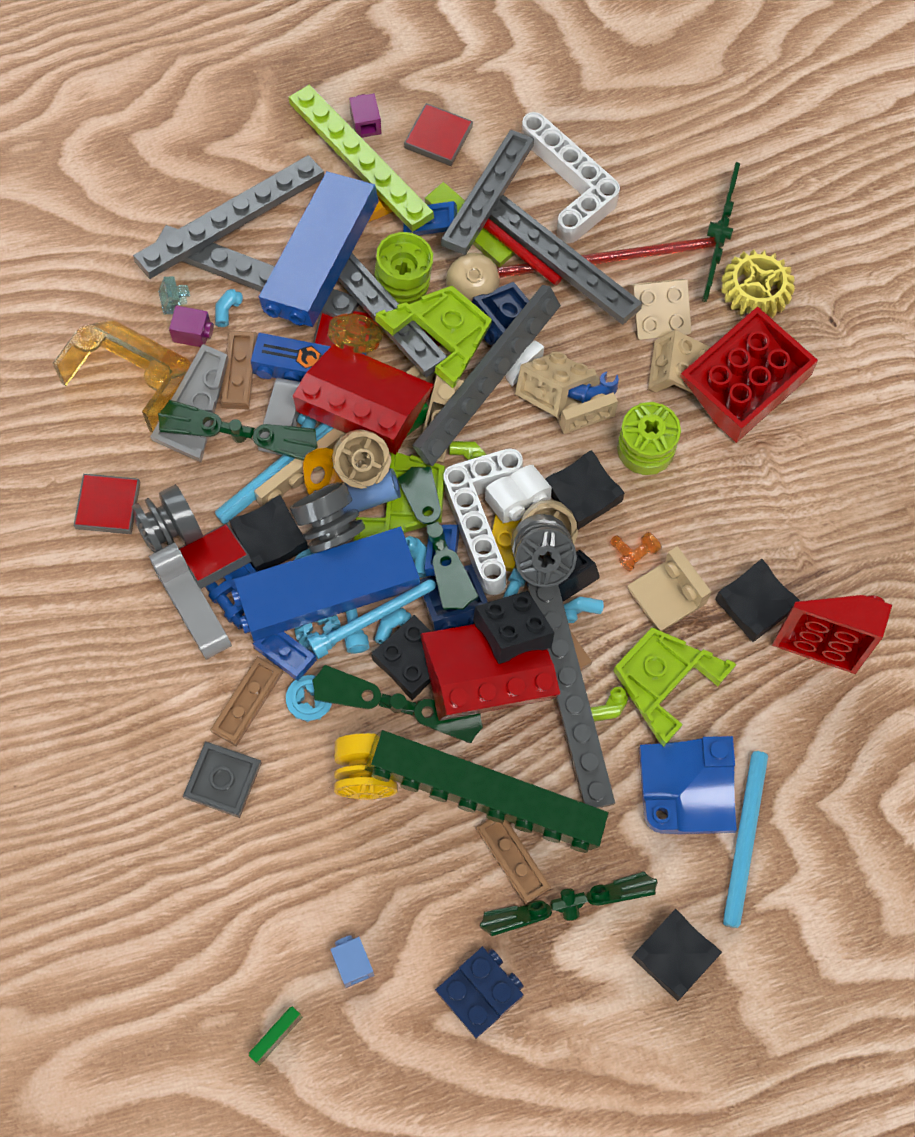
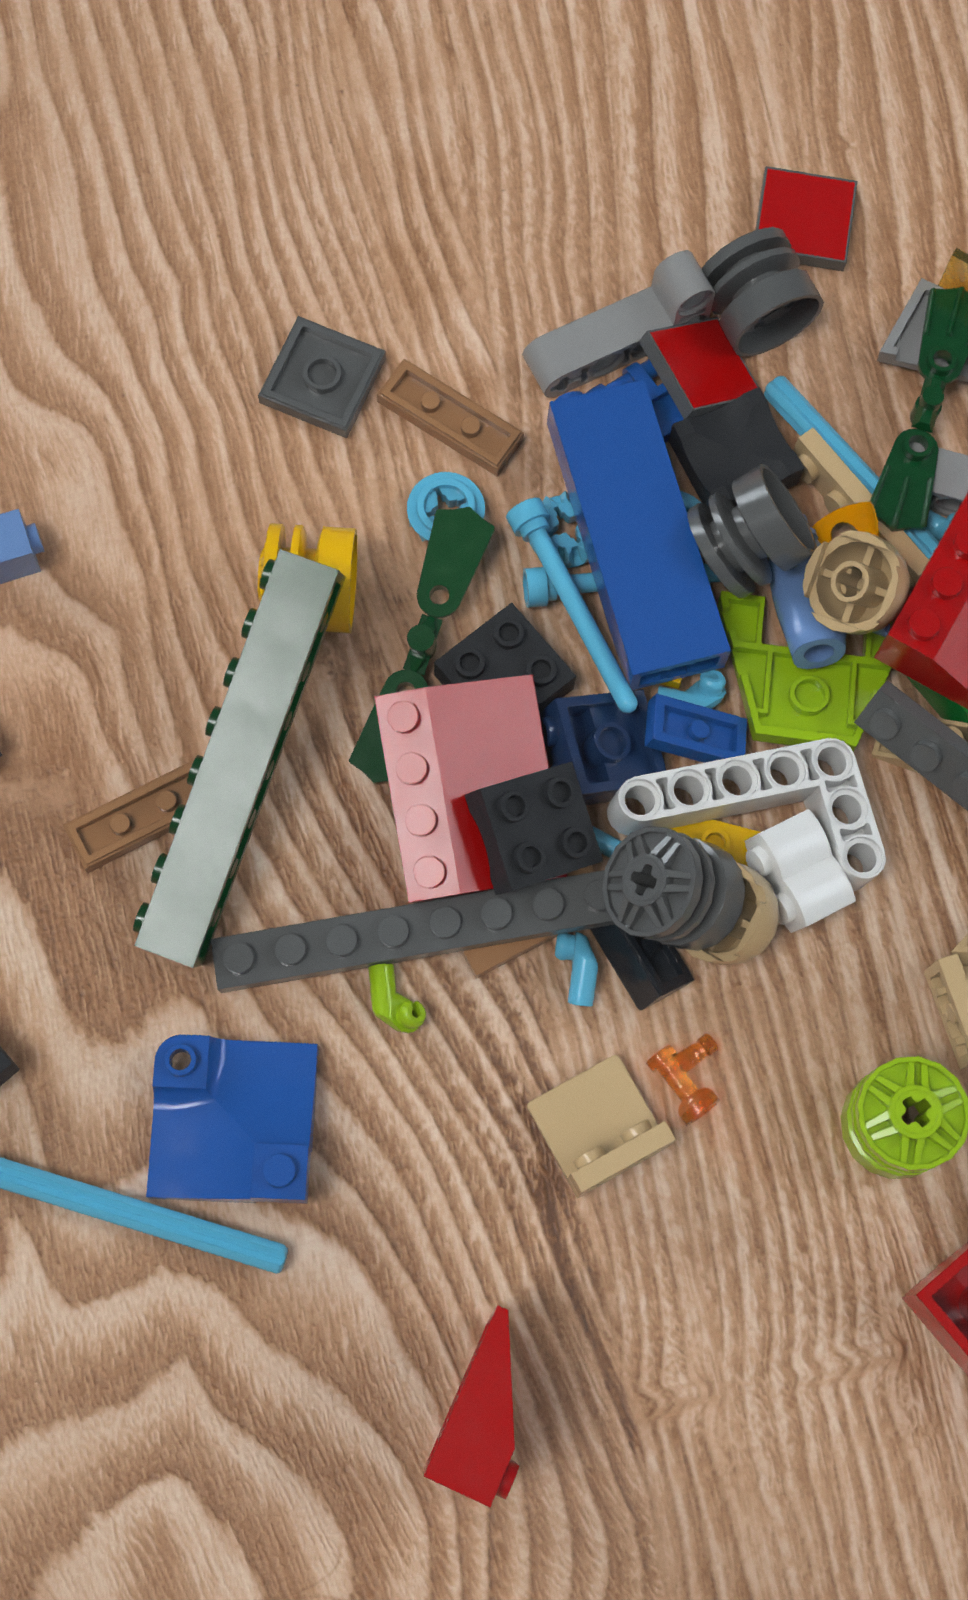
camera: 90 degrees right, 5 degrees up
blue plate [253,632,317,681] -> none
medium azure arm [374,608,412,644] -> none
piece [398,467,478,610] -> none
lime arm [449,441,486,460] -> none
dark green piece [480,872,658,936] -> none
black brick [545,450,625,530] -> none
lime wing [613,628,737,747] -> none
black brick [715,559,800,642] -> none

